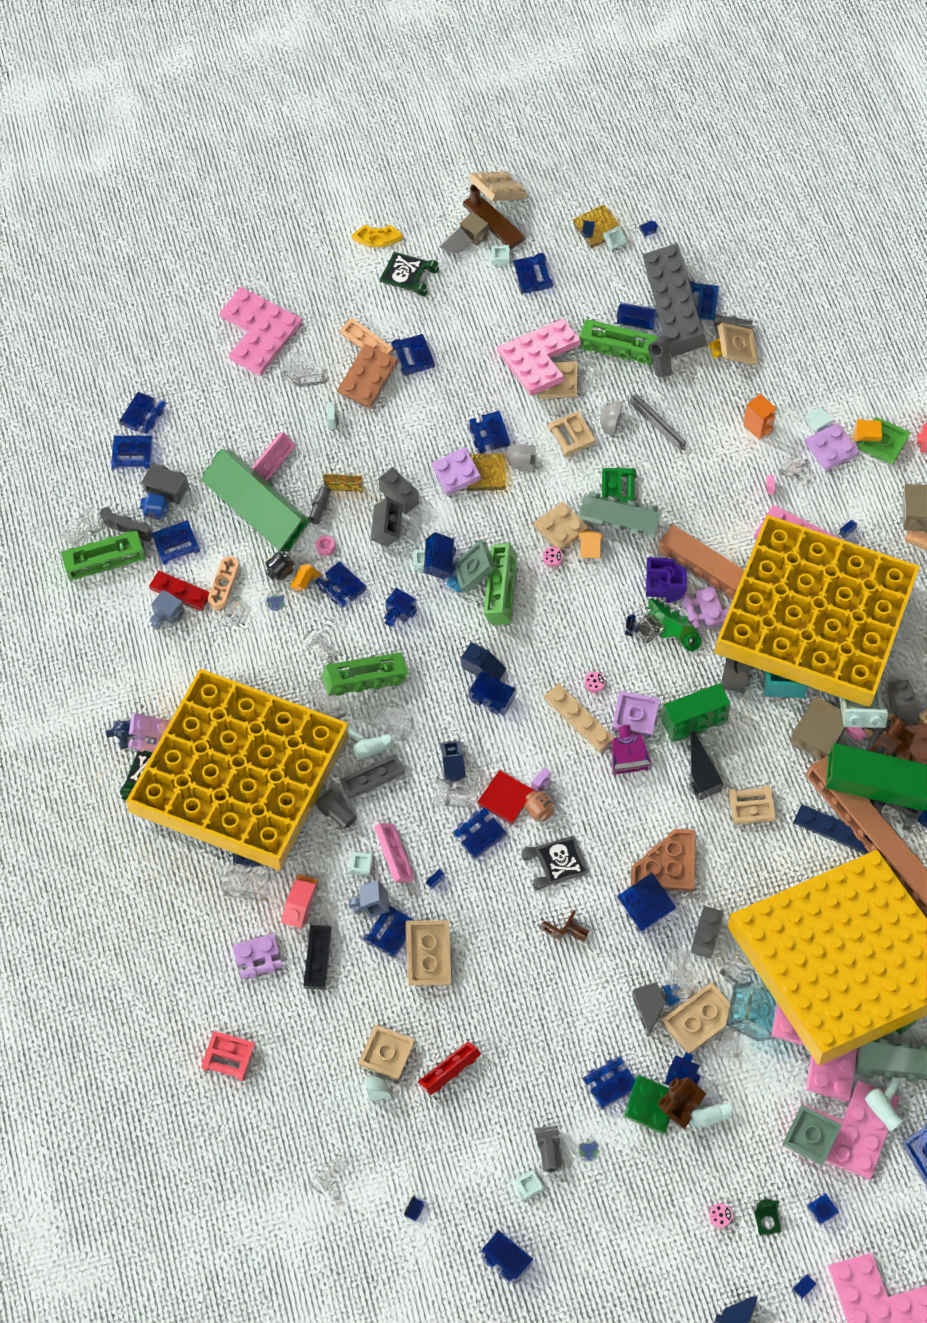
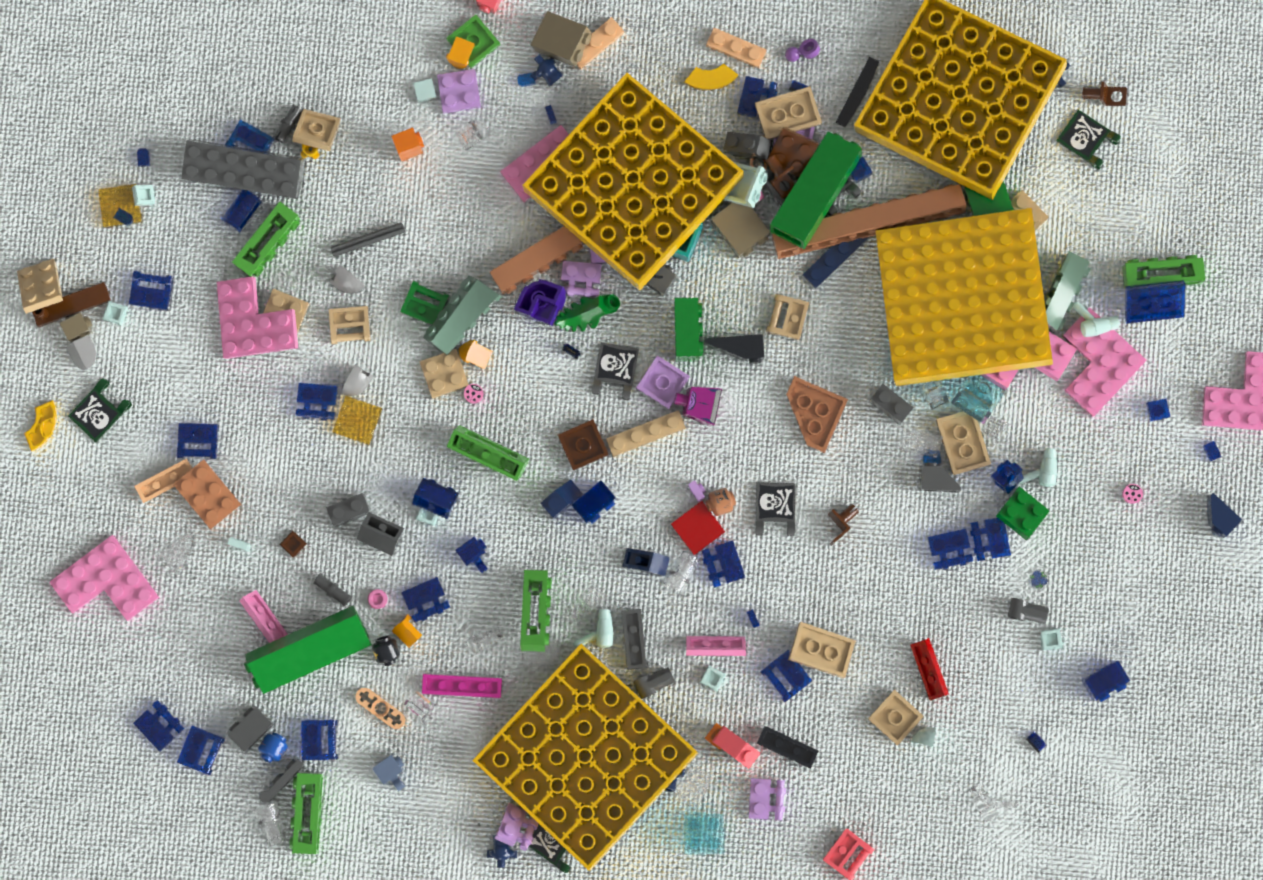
camera: 70 degrees left, 20 degrees up
red plate [149,570,210,612] -> none
clear tile [265,590,286,611] -> none
clear yellow tile [323,474,364,492] -> none
sand blue brick [349,880,389,918] -> none
lavender plate [431,447,482,496] -> none
dark azure plant [446,575,462,593] -> none
sand green plate [453,539,495,593] -> none
bright pink tile [585,672,605,693] -> none
clear blue brick [616,873,676,934] -> none
clear smoke slope [634,614,664,643] -> none
dark grey piece [648,336,672,377] -> none
reddish brown cylinder [658,1077,706,1130] -> none
dark green bracket [754,1199,781,1236] -> none
bright pink tile [766,475,775,495] -> none
sand green plate [782,1104,842,1166] -> none
none -> reddish brown tile [279,530,307,558]
none -> dark pink plate [422,674,502,698]
none -> clear blue piece [517,72,536,87]
none -> dark blue piece [530,54,563,87]
none -> reddish brown plate [558,419,609,471]
none -> flag [592,342,639,400]
none -> clear light blue brick [684,813,725,855]
none -> clear blue plate [927,529,973,570]

